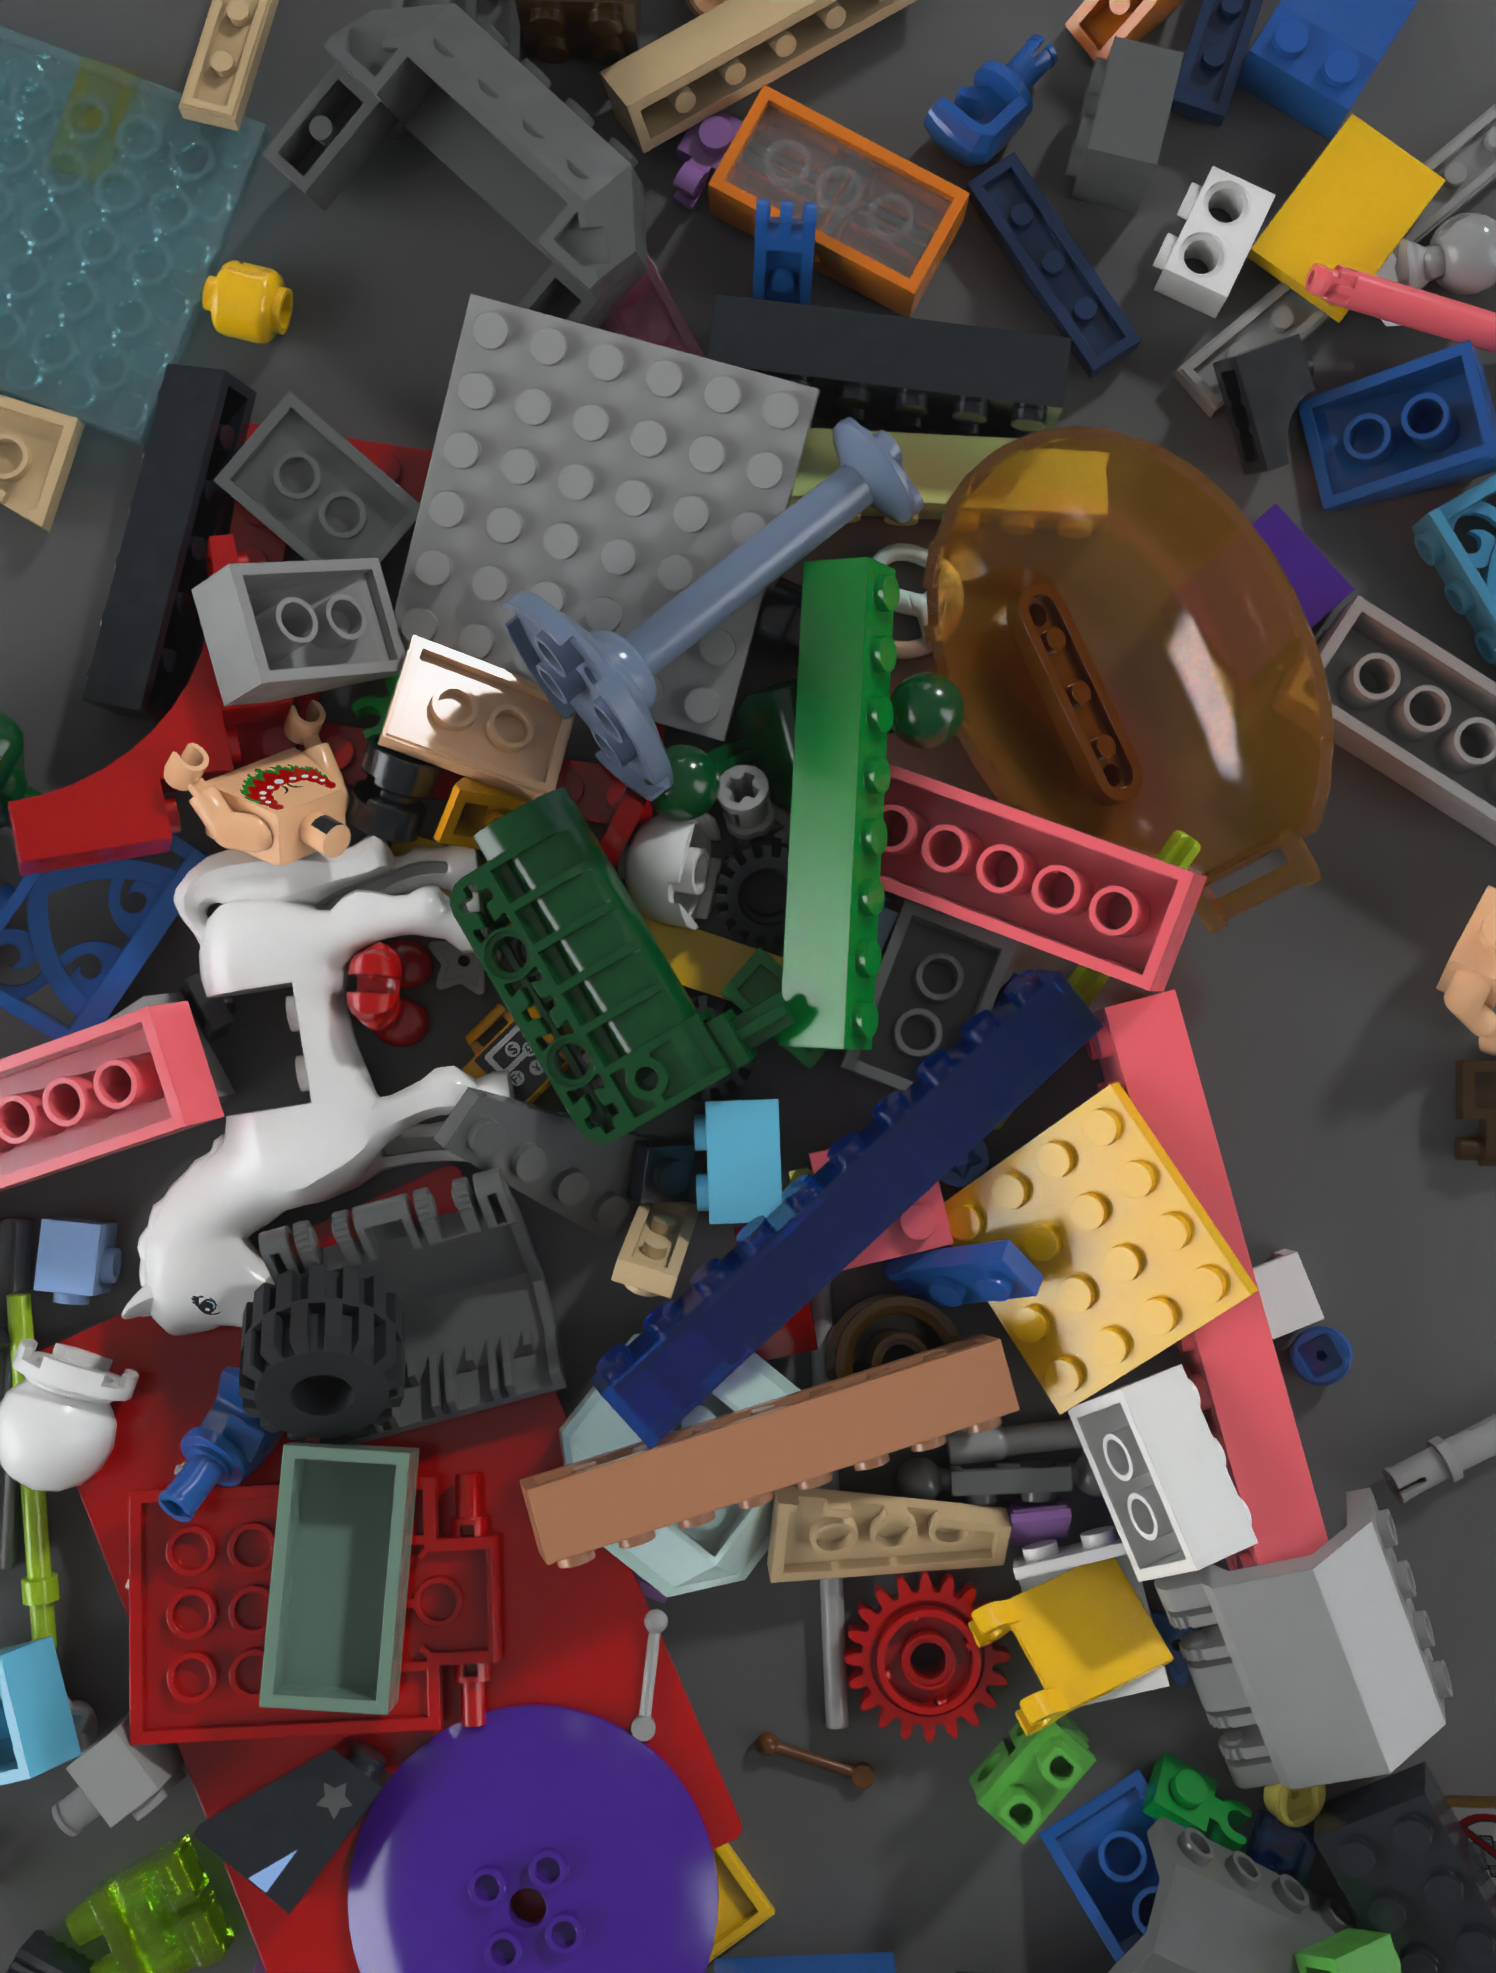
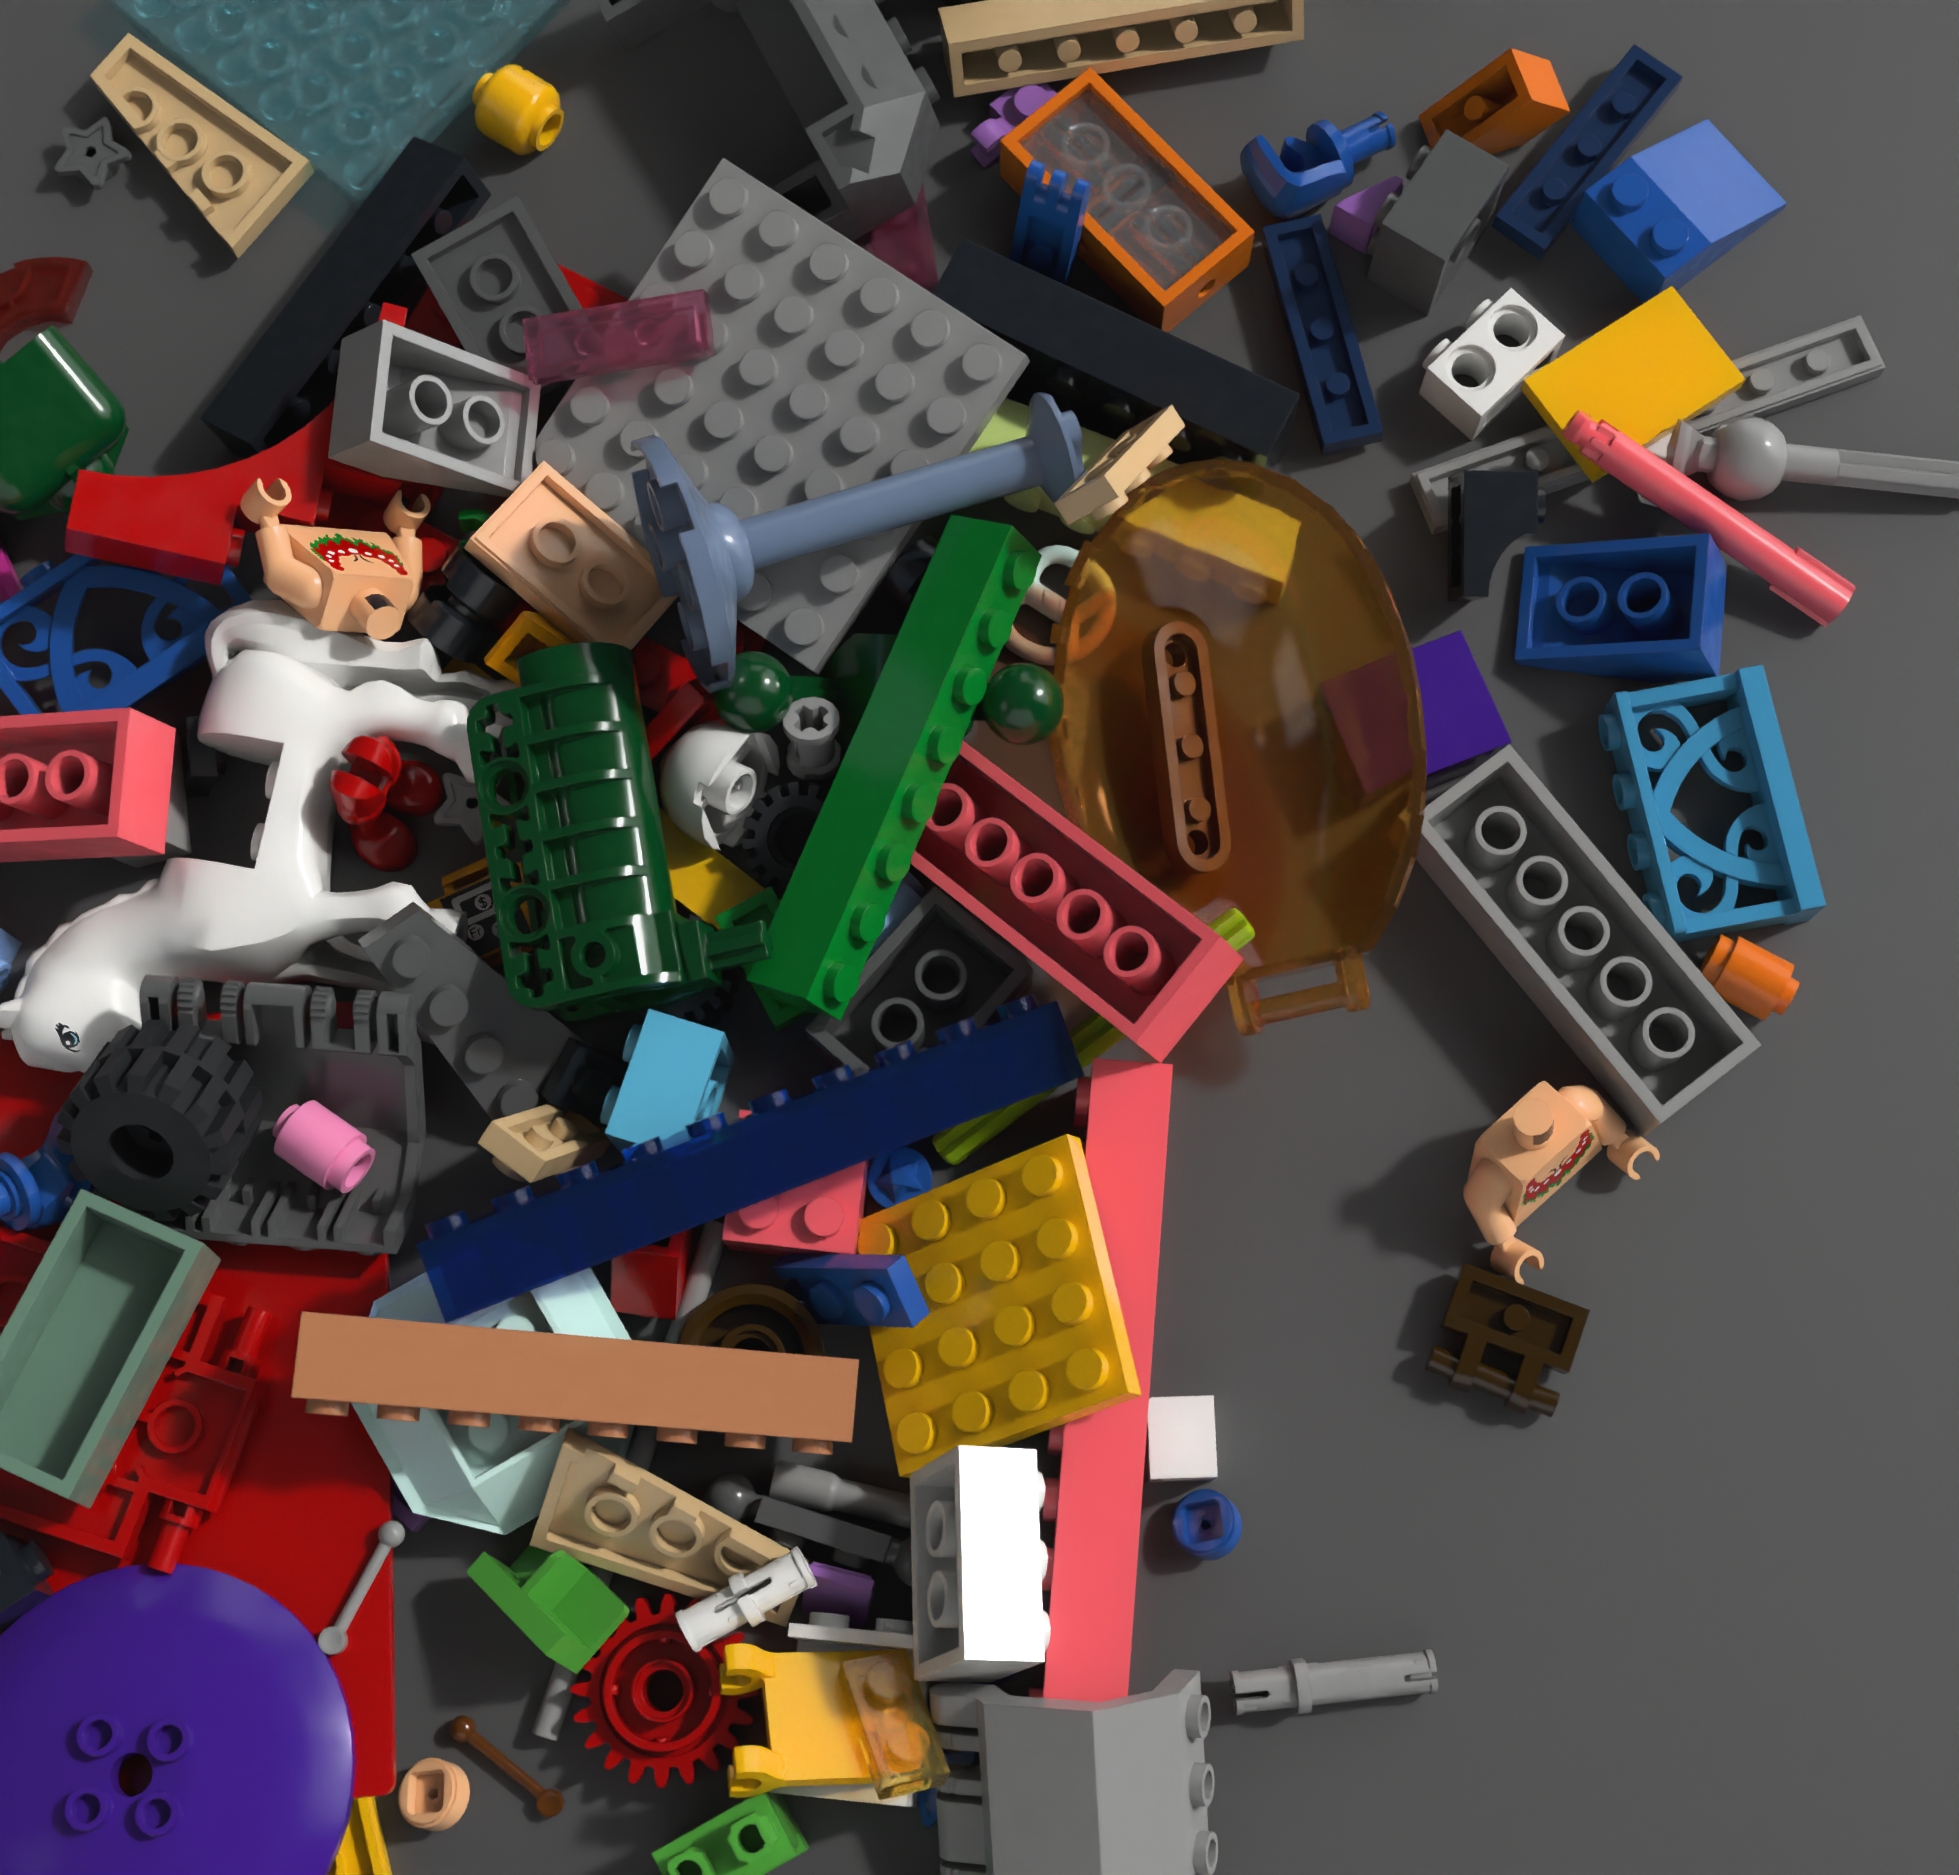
camera: 20 degrees right, 10 degrees down
none -> bright pink brick [272,1100,376,1193]
none -> light nougat tile [398,1758,470,1832]
none -> bright green panel [466,1545,629,1674]
none -> clear pink tile [522,289,715,385]
none -> white pin [675,1546,818,1653]
none -> clear yellow plate [837,1649,950,1800]
none -> tan plate [1054,405,1185,525]
none -> medium lavender slope [1328,175,1404,254]

